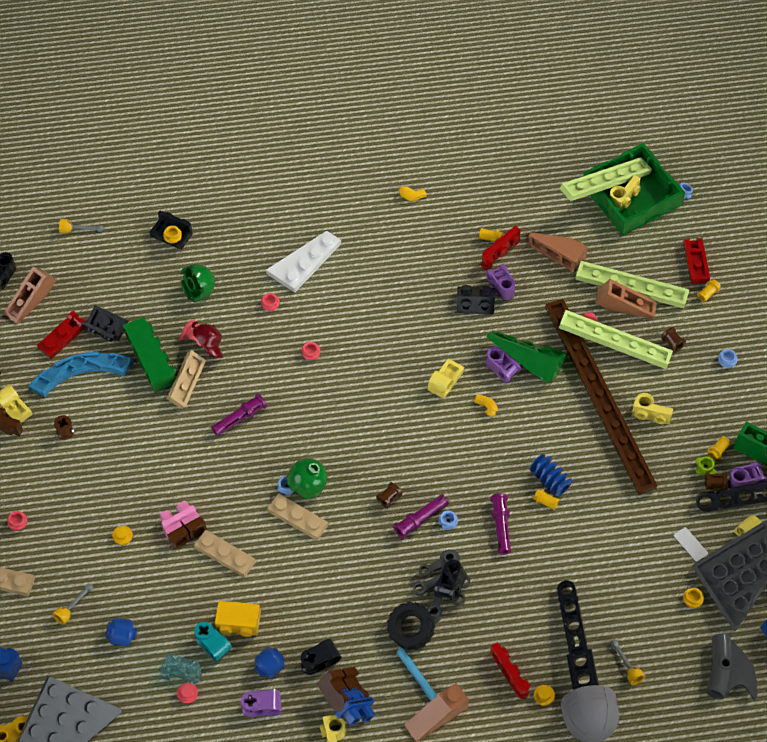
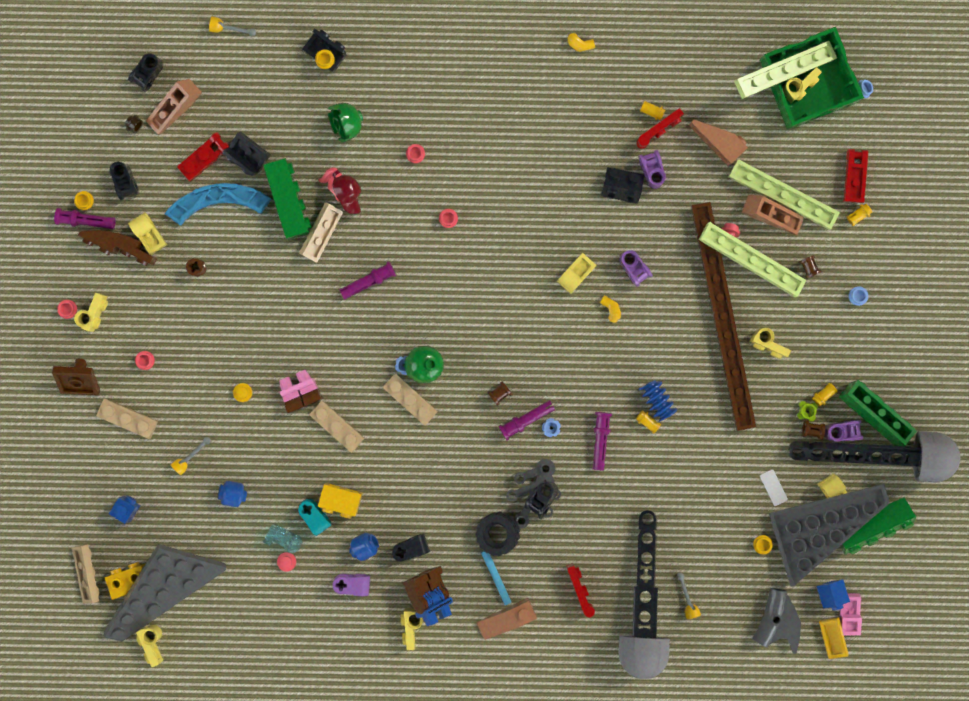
camera: 10 degrees right, 30 degrees up
white wing [266,231,341,292] -> none
green wedge [487,331,568,382] -> none
yellow plate [534,685,555,706] -> none

